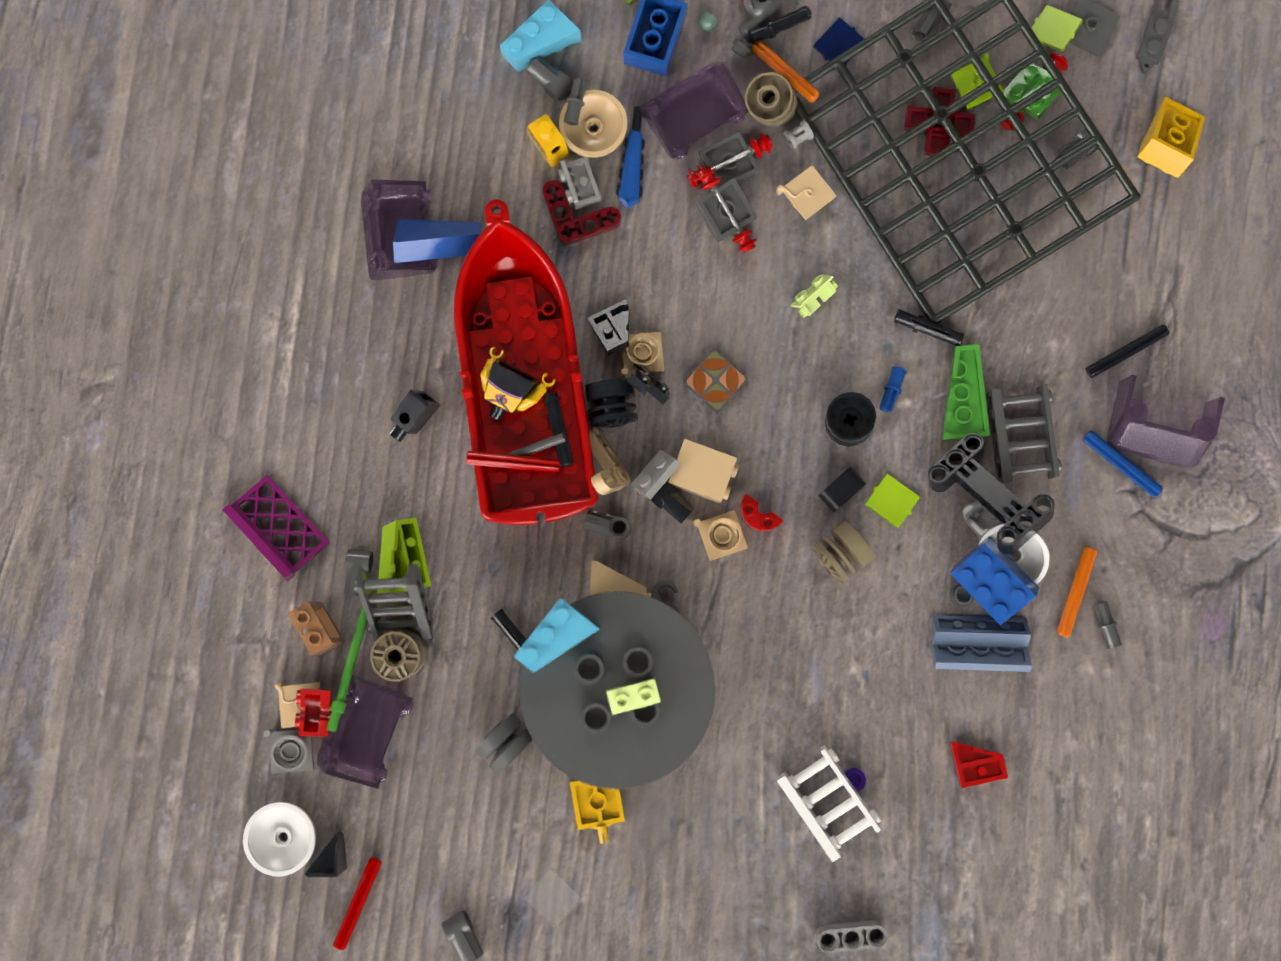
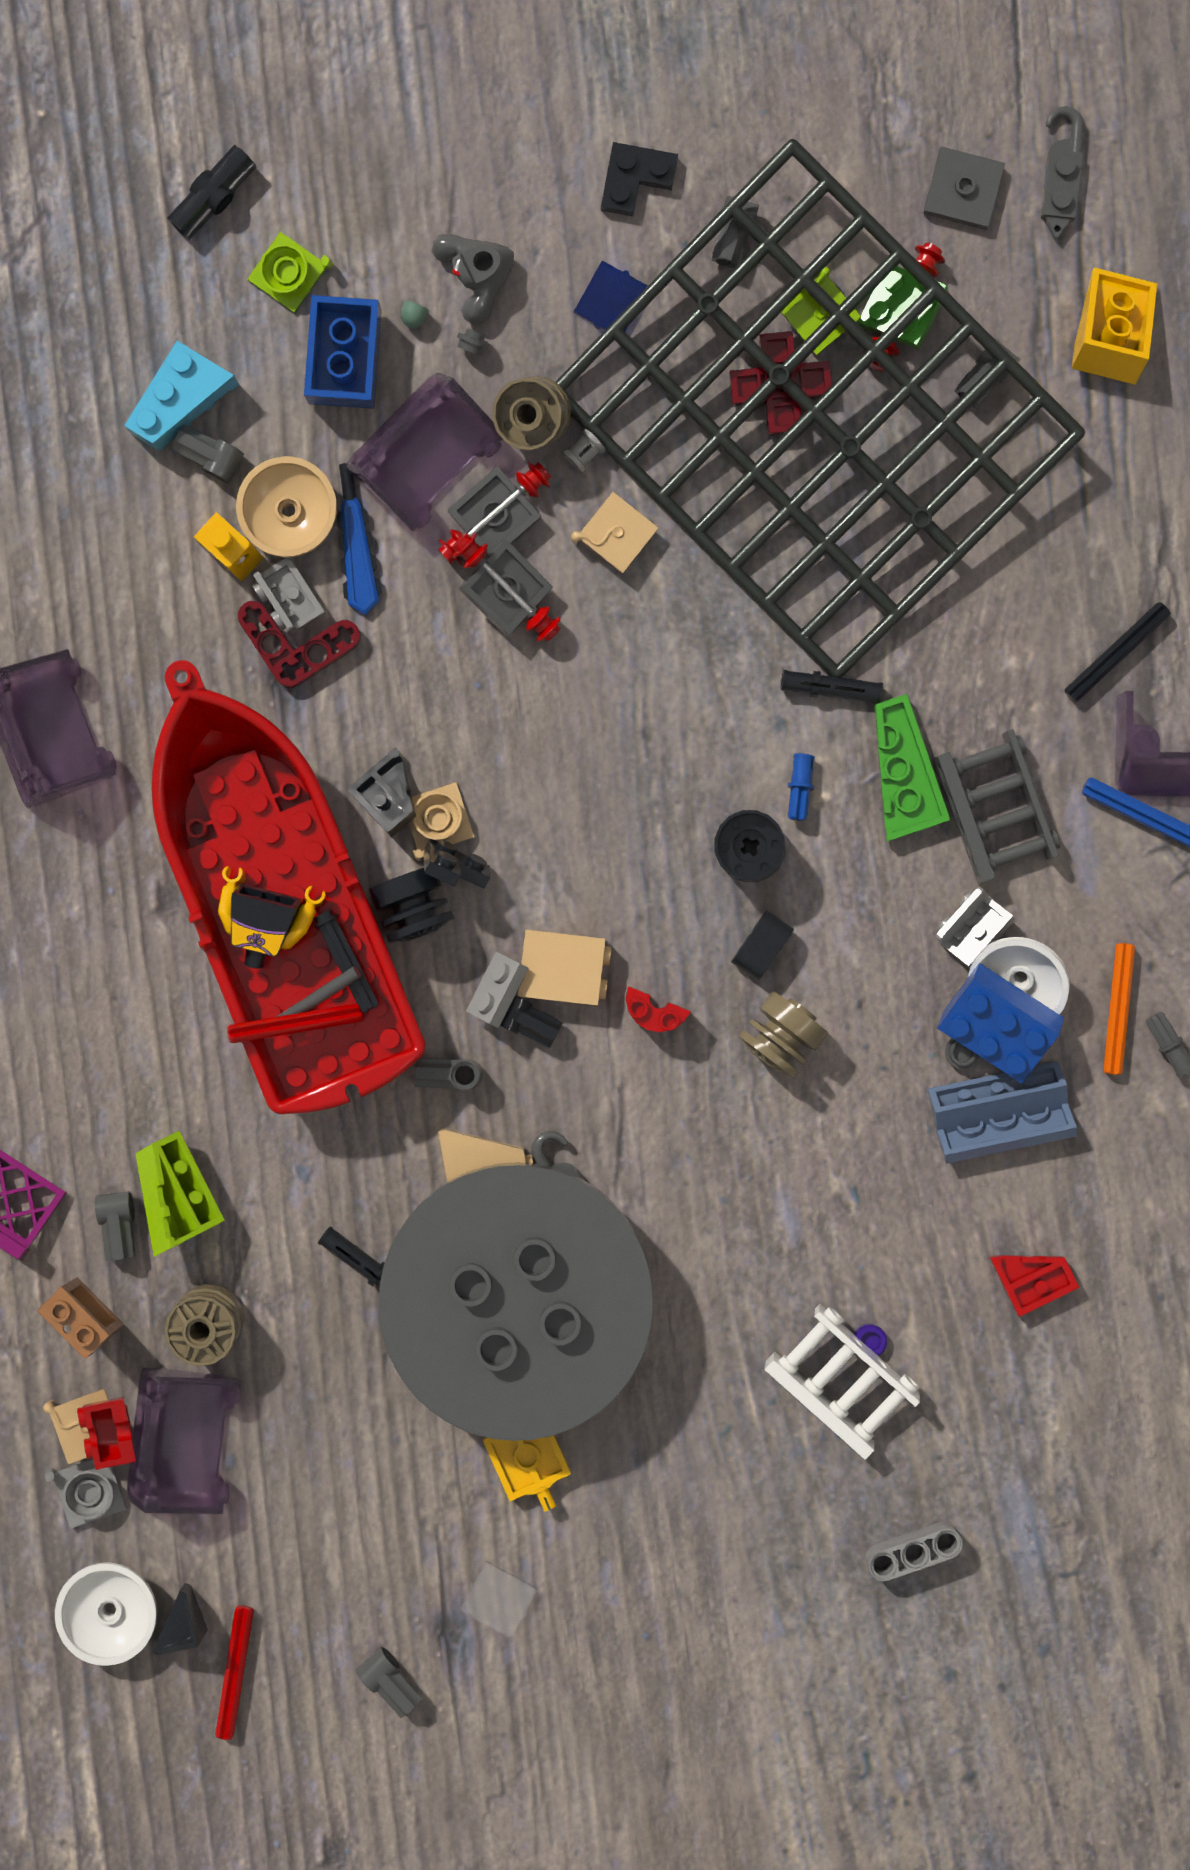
camera: 15 degrees left, 5 degrees up
bright green bar [327,593,374,732] -> none
dark grey fence [354,565,433,641] -> none
black torso [390,389,440,442] -> none
blue slope [393,219,483,263] -> none
dark grey wheel [475,713,533,775] -> none
medium azure wedge [514,598,600,672] -> none
dark grey axle [564,78,587,126] -> none
tan beam [589,427,631,495] -> none
yellowish green hinge [607,679,661,715] -> none
tile [683,349,748,414] -> none
tan hat [692,510,748,562] -> none
black pin [747,5,812,45] -> none
orange axle [751,41,819,103] -> none
yellowish green hinge [791,275,838,318] -> none
lime piece [864,474,920,528] -> none
black beam [928,433,1055,555] -> none
lime piece [1031,5,1082,52] -> none

